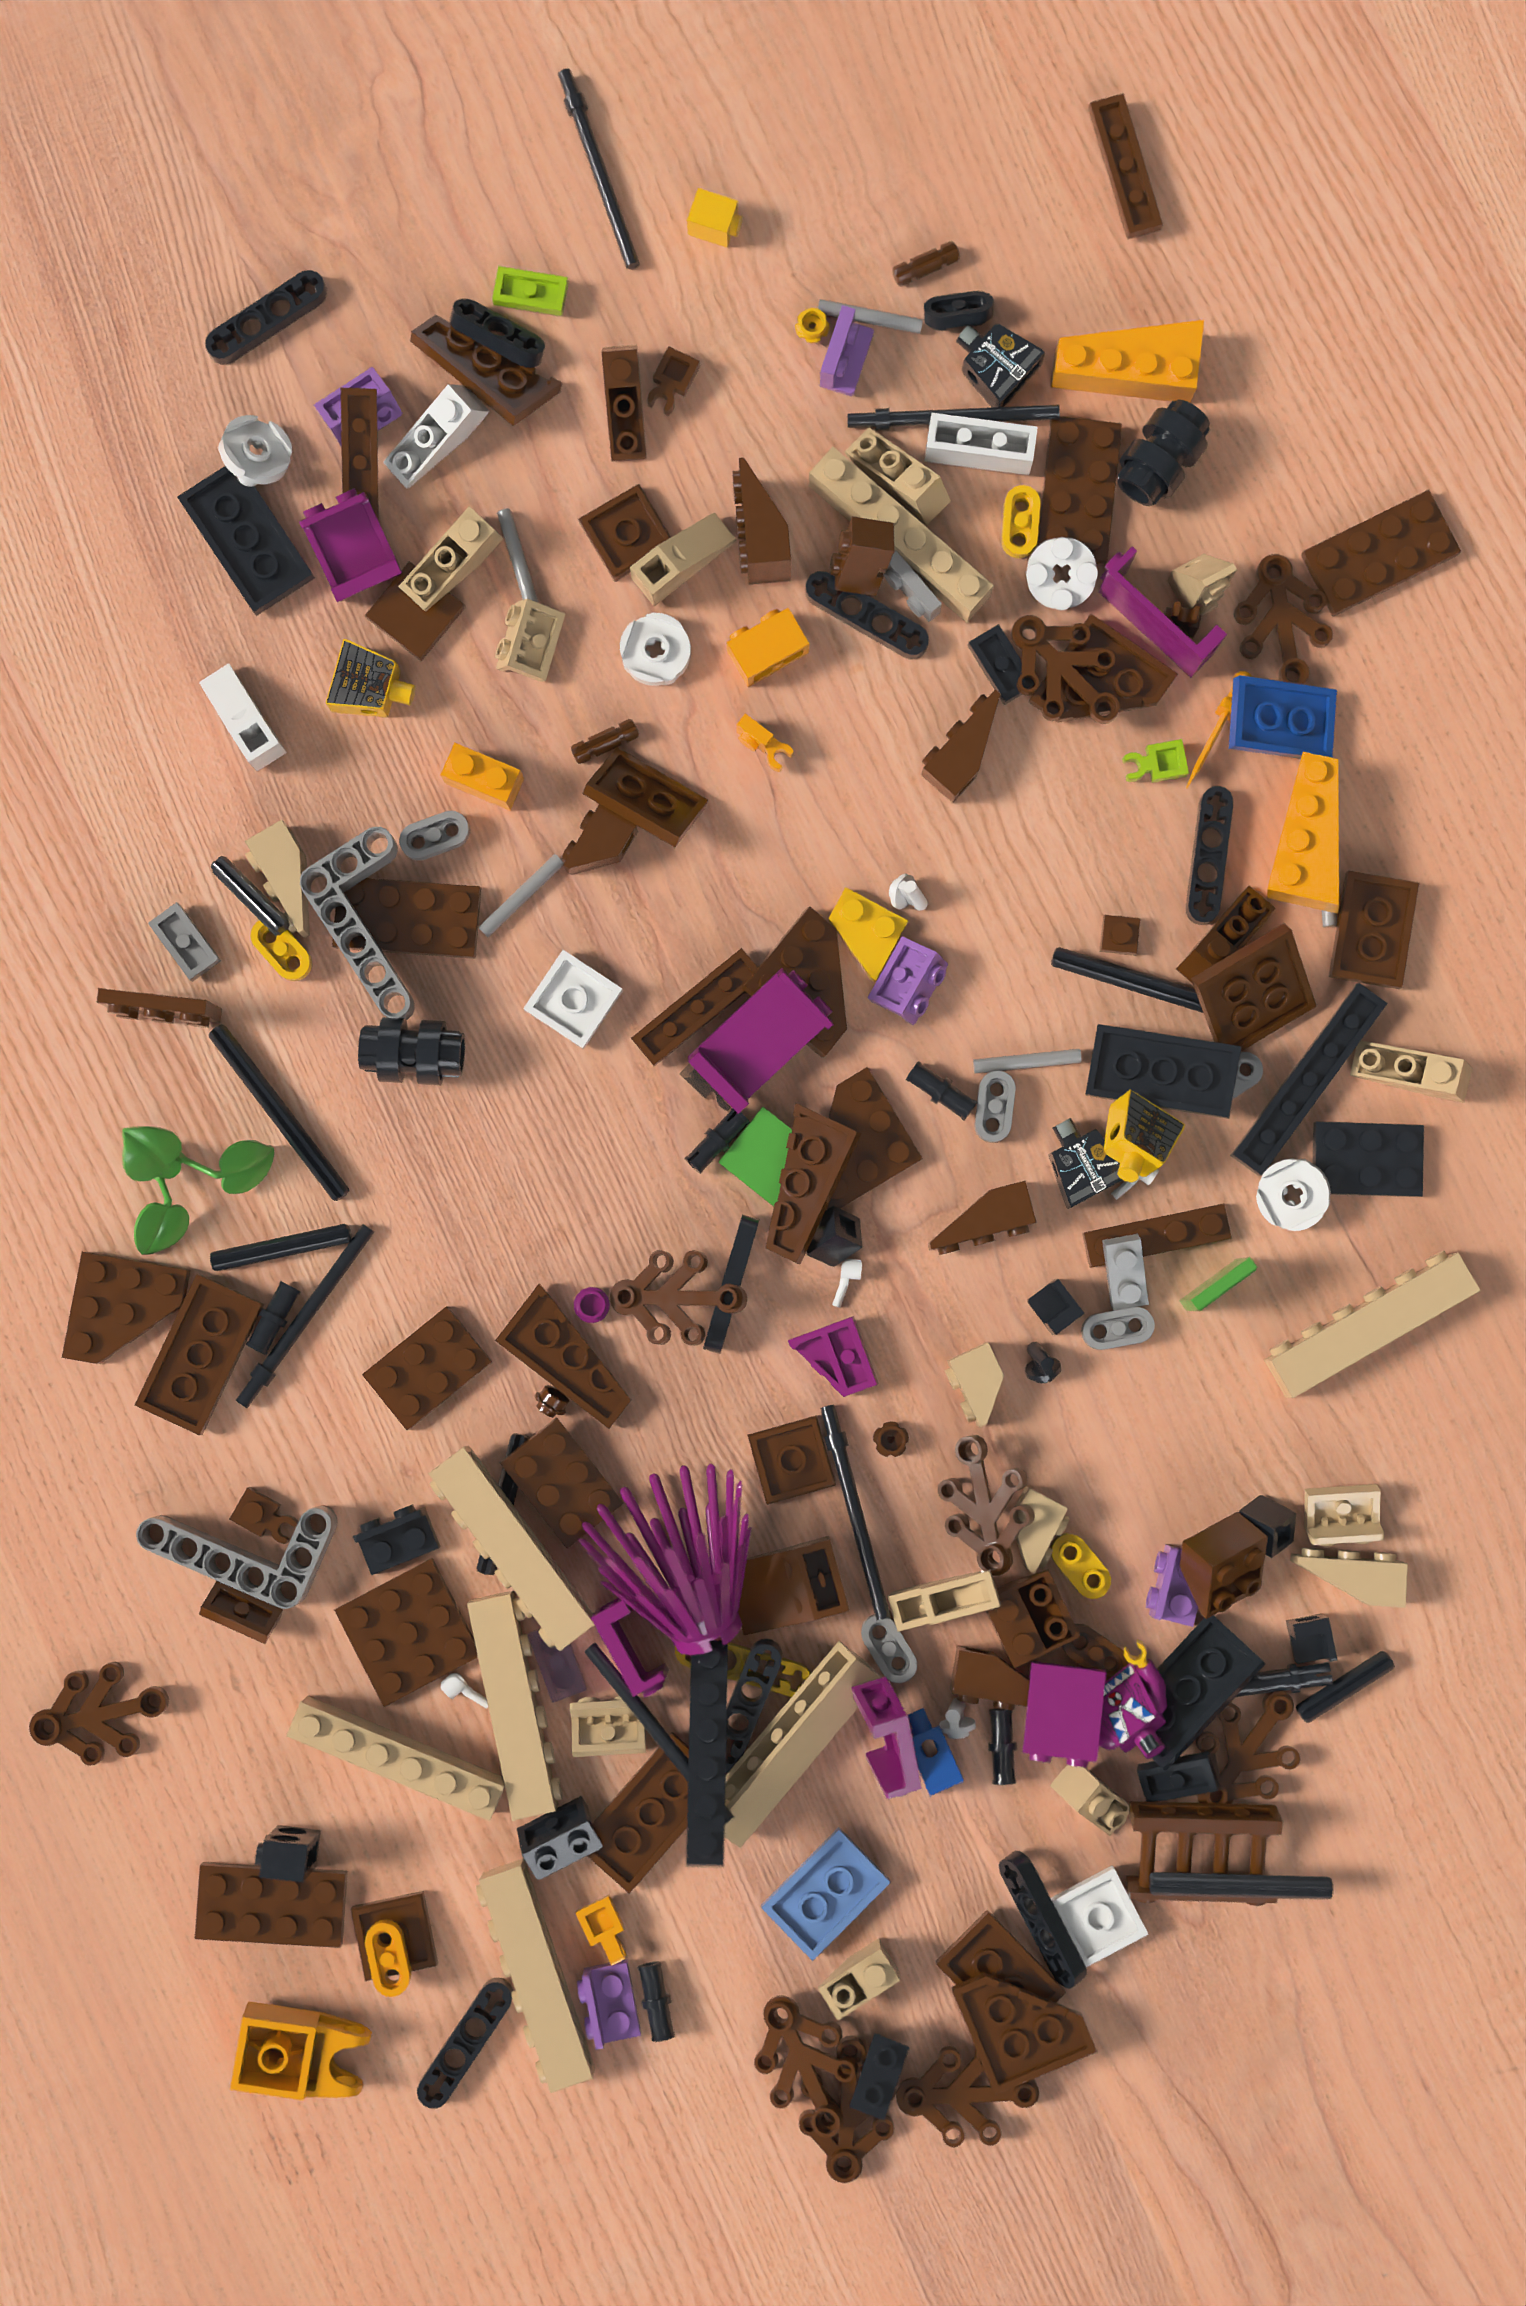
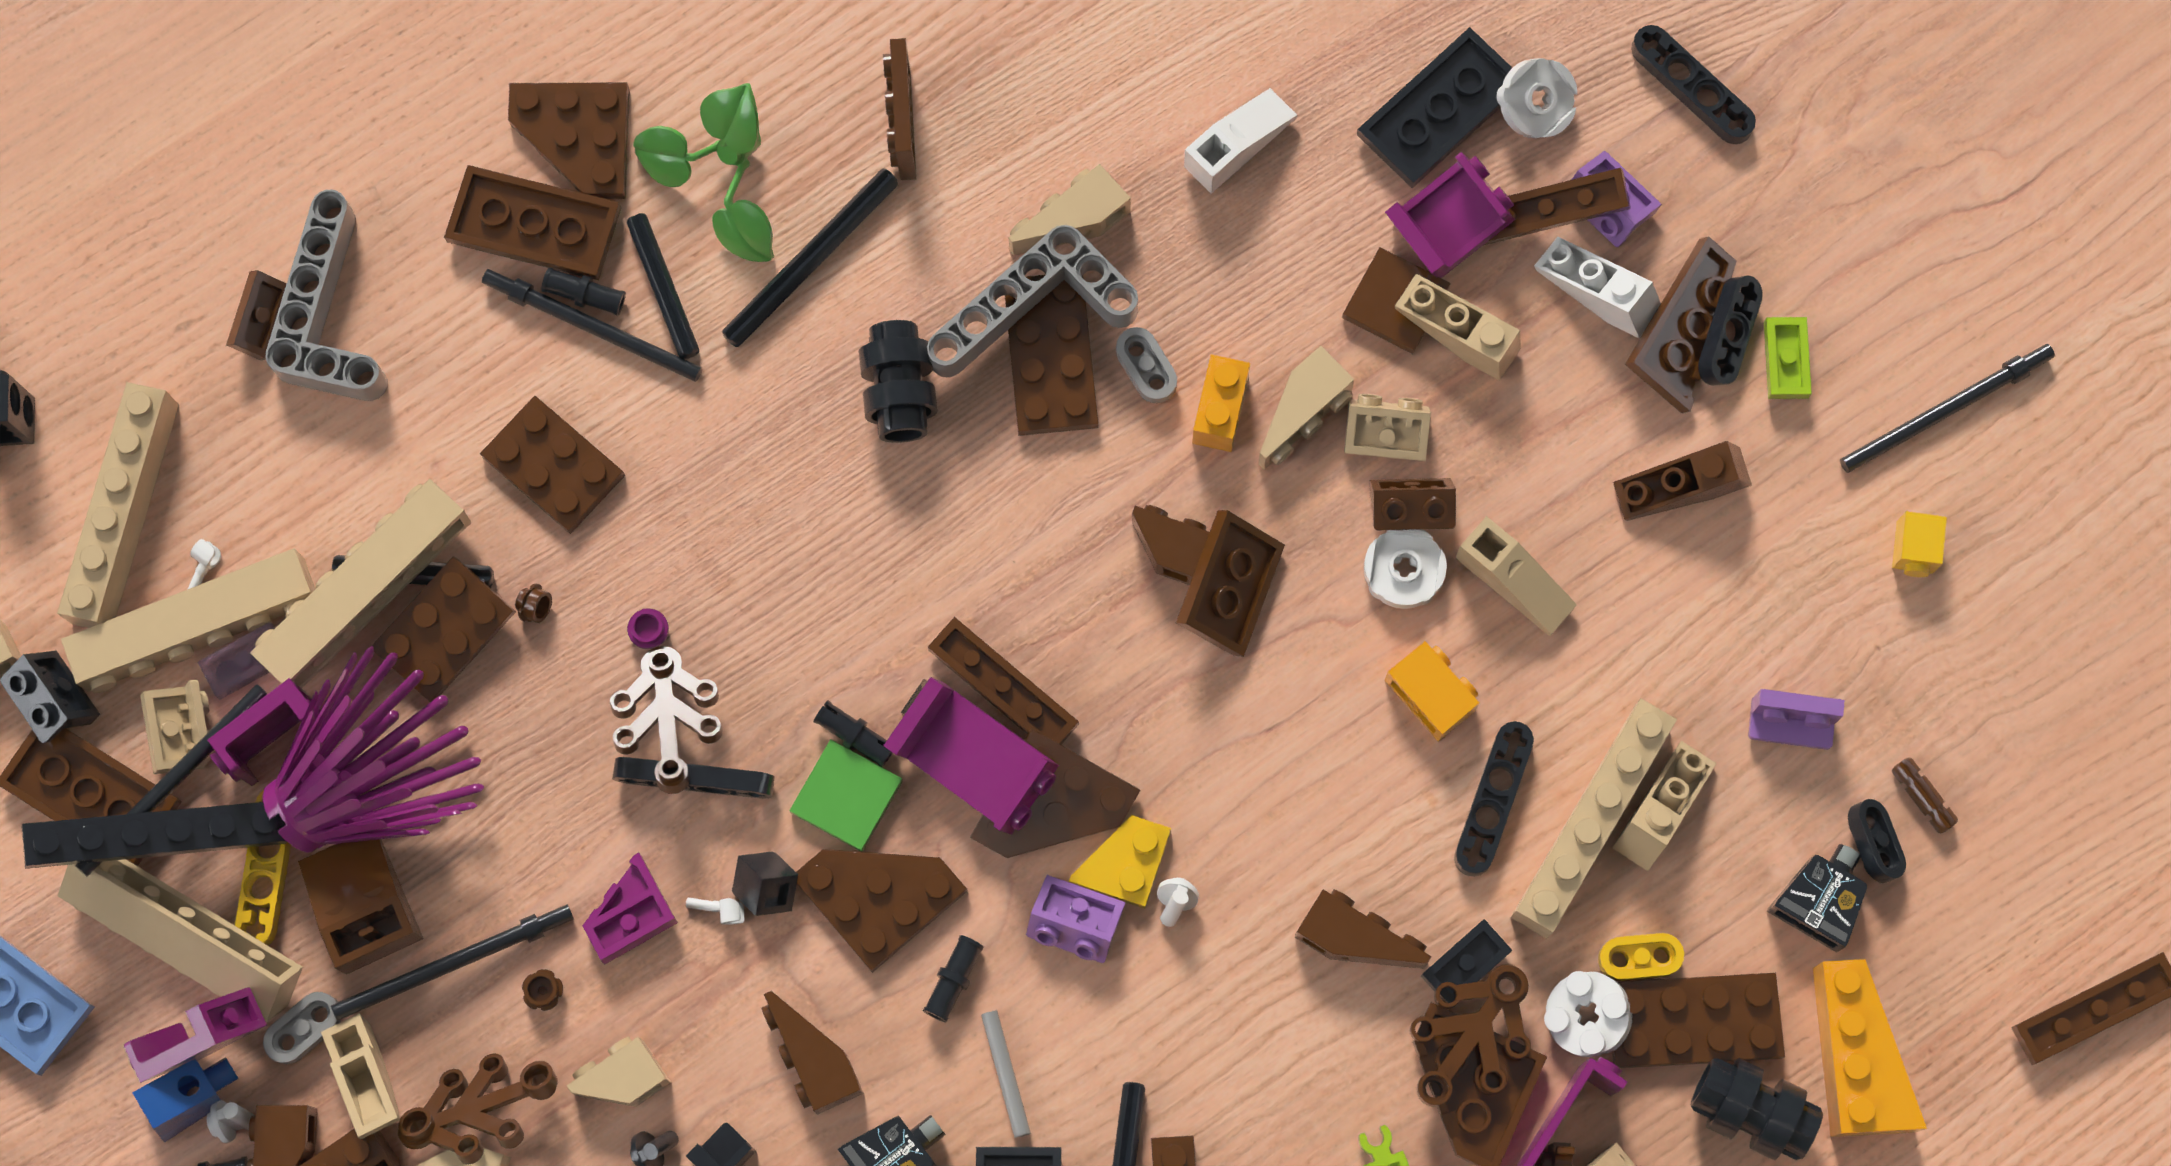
camera: 80 degrees right, 10 degrees down
reddish brown plant [29,1662,169,1766] -> none
light grey plate [148,902,221,982] -> none
black axle [211,856,290,936] -> none
reddish brown plate [229,1487,299,1544] -> none
yellow plate [251,920,312,981] -> none
torso [325,639,416,717] -> none
reddish brown plate [334,1558,478,1707] -> none
black bracket [353,1504,440,1576] -> none
light grey bar [478,854,564,937] -> none
reddish brown wing [495,1283,632,1429] -> none
light grey bar [497,508,538,602] -> none
white plate [523,950,623,1049] -> none
reddish brown axle [571,719,639,764] -> none
reddish brown tile [578,484,671,582] -> none
reddish brown plate [647,346,700,416] -> none
black beam [726,1638,782,1773] -> none
reddish brown slope [732,458,791,584] -> none
light orange plate [737,713,794,772] -> none
reddish brown tile [747,1415,836,1505] -> none
reddish brown wing [765,1103,861,1264] -> none
yellow plate [795,308,830,343] -> none
light grey bar [818,299,923,334] -> none
reddish brown brick [830,516,894,596] -> none
black bar [847,405,1060,431] -> none
light grey plate [884,551,942,622] -> none
white brick [924,413,1038,475] -> none
light grey plate [974,1071,1016,1143] -> none
none -> tan slope [1258,346,1354,469]
none -> reddish brown bracket [1370,478,1456,531]

